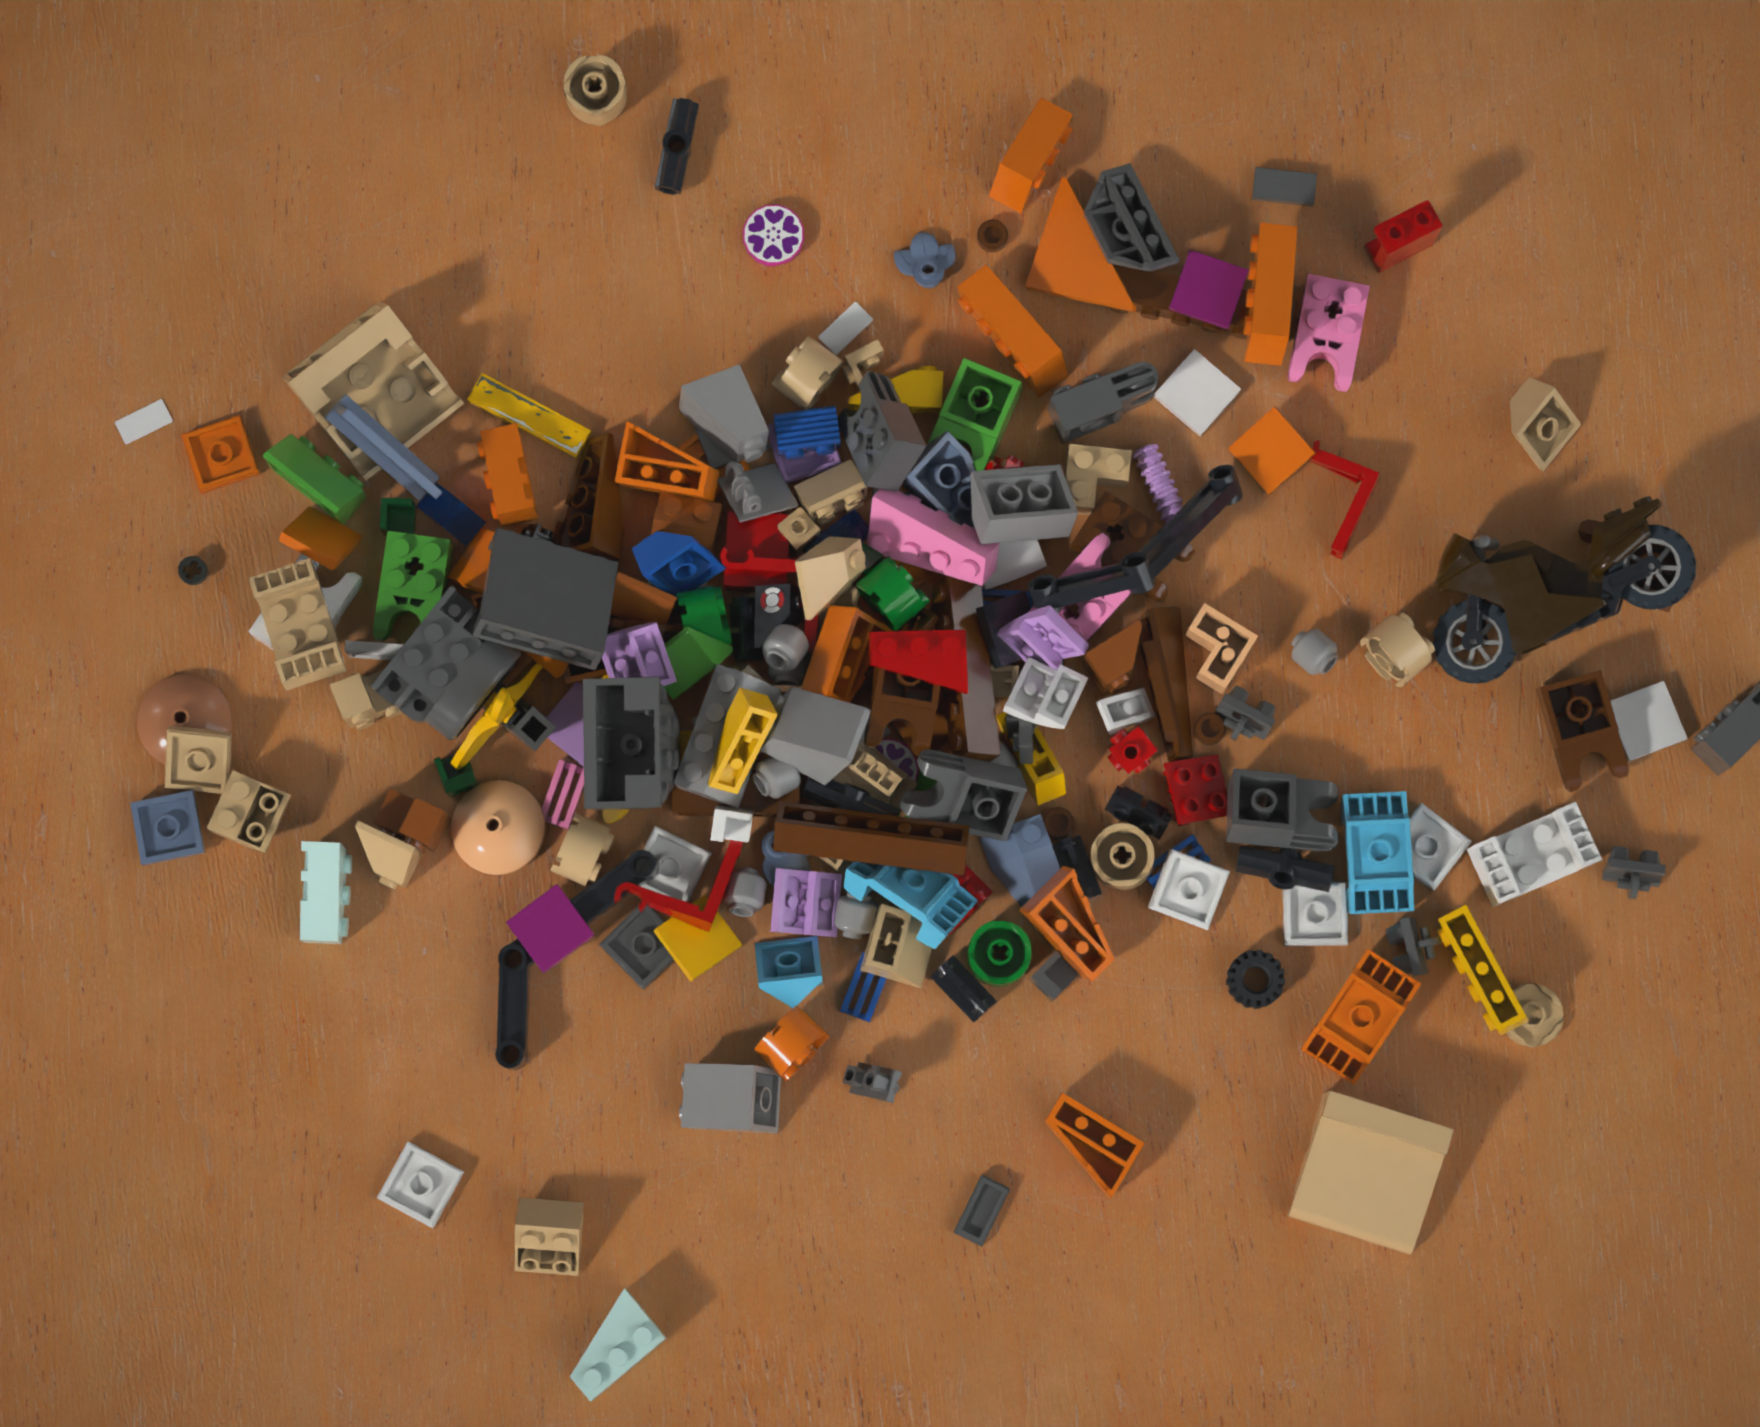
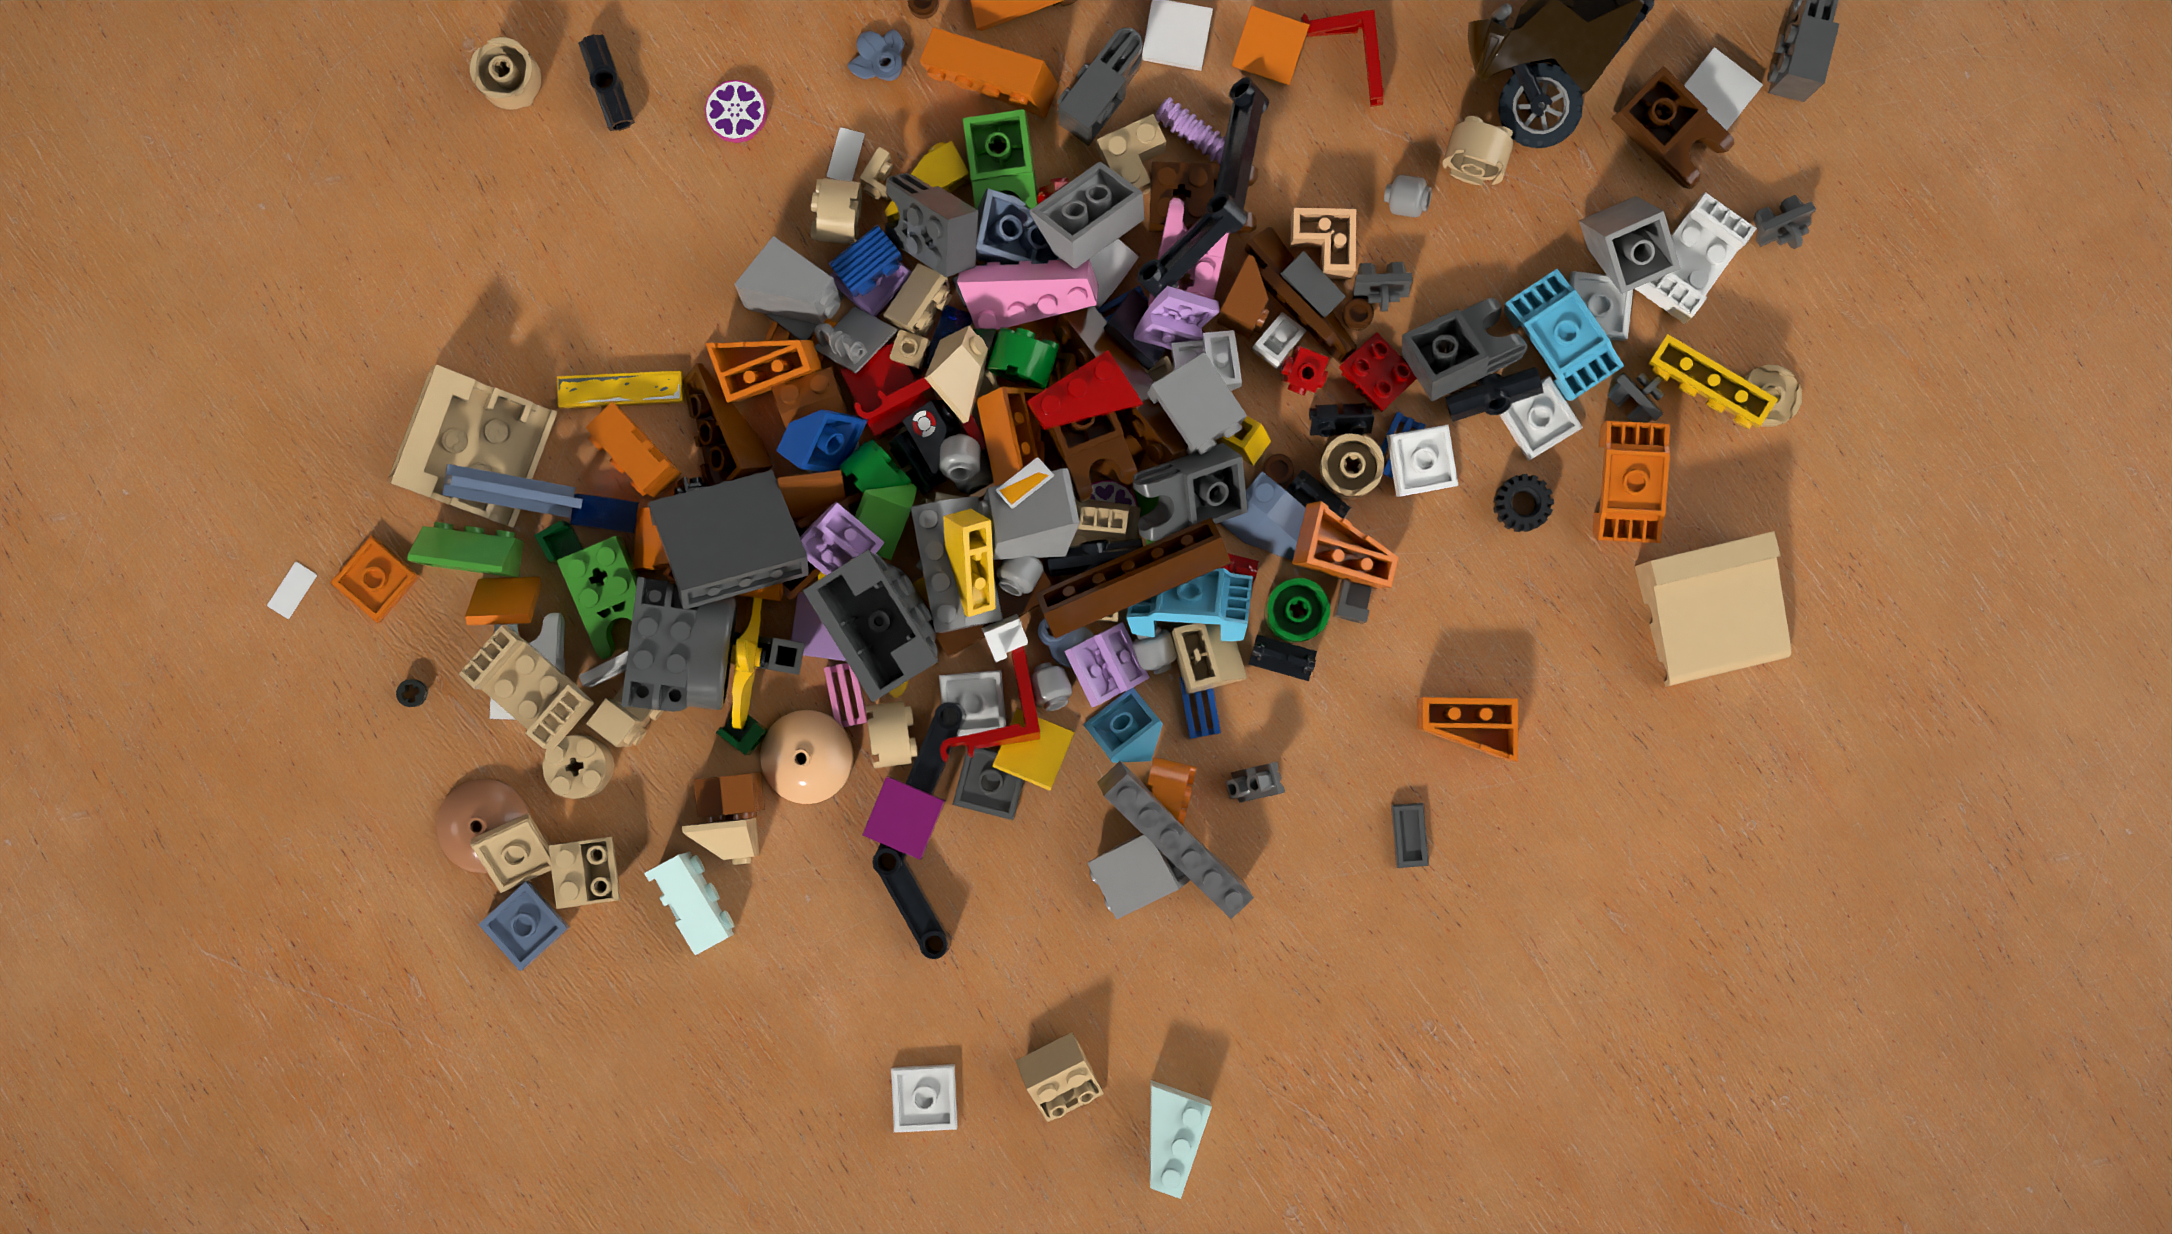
camera: 25 degrees left, 5 degrees up
none -> tan brick [543,735,614,799]
none -> sticker [996,457,1054,509]
none -> flat silver arch [1097,761,1254,919]
none -> light grey panel [1147,352,1247,456]
none -> dark grey tile [1280,251,1346,319]
none -> light grey slope [1579,196,1681,294]

